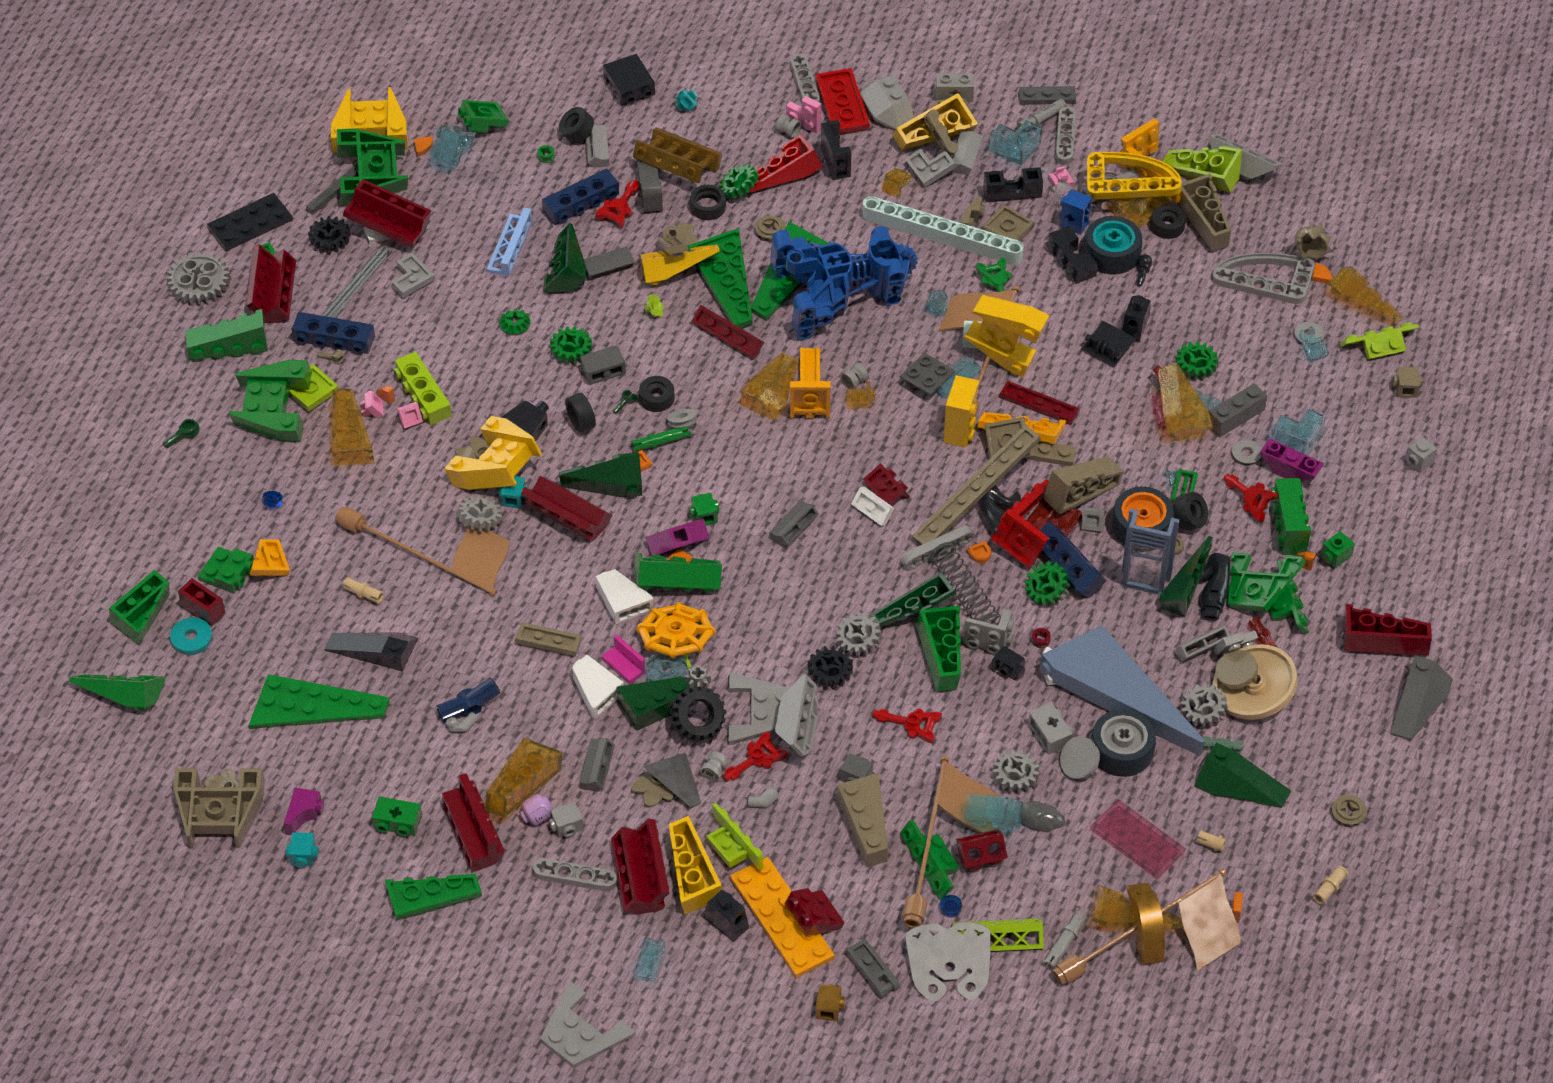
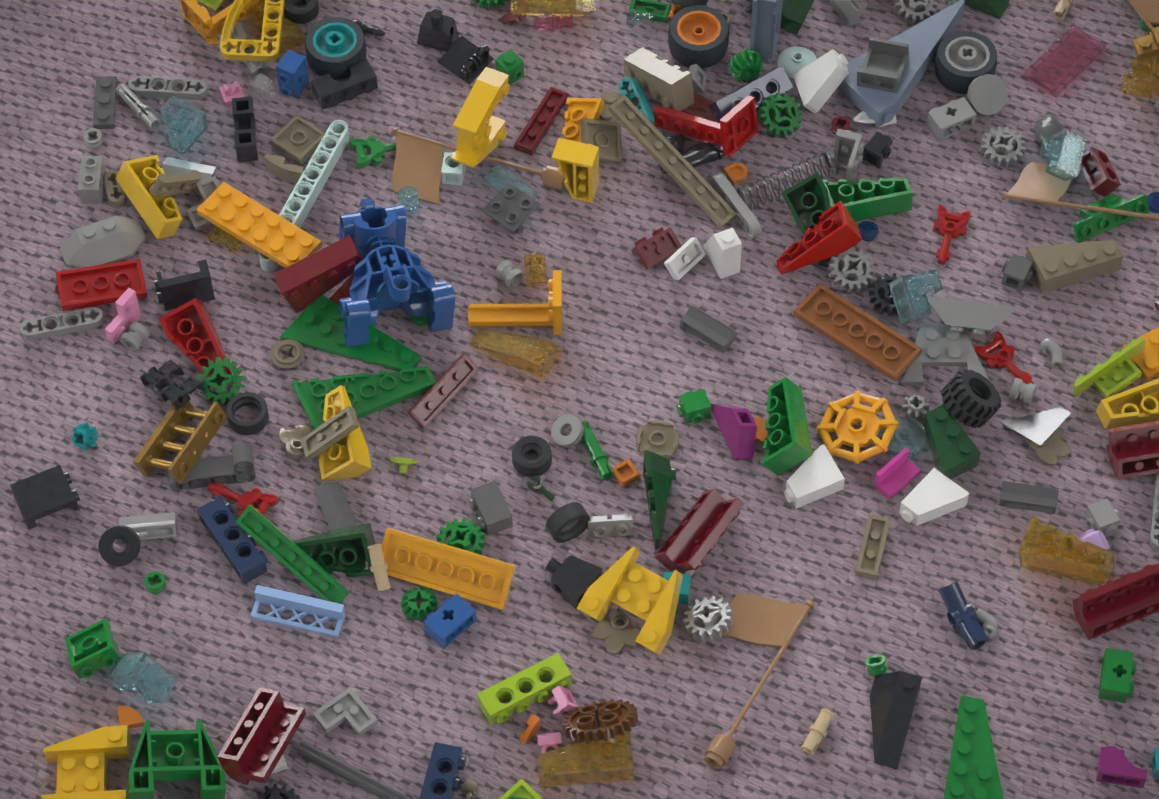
camera: 90 degrees left, 5 degrees up
none -> light grey bush [84,128,103,148]
none -> black piece [140,359,205,410]
none -> light orange plate [197,182,322,268]
none -> green tile [236,505,350,604]
none -> dark red wedge [274,235,363,313]
none -> tan pin [367,544,391,591]
none -> light orange plate [381,527,516,610]
none -> blue brick [424,594,477,649]
none -> green brick [495,49,524,85]
none -> reddish brown gear [562,699,638,744]
none -> light grey hinge [588,513,633,538]
none -> teal beam [619,77,654,124]
none -> dark tan tile [636,420,679,458]
none -> white slope [703,228,742,279]
none -> green gear [729,48,764,83]
none -> red wedge [776,201,862,275]
none -> light aqua dish [777,46,817,79]
none -> white slope [793,49,849,113]
none -> dark orange plate [793,283,922,381]
none -> dark grey panel [857,37,909,93]
none -> clear blue tile [858,221,878,242]
none -> green bush [865,654,888,676]
none -> clear light blue brick [889,269,943,324]

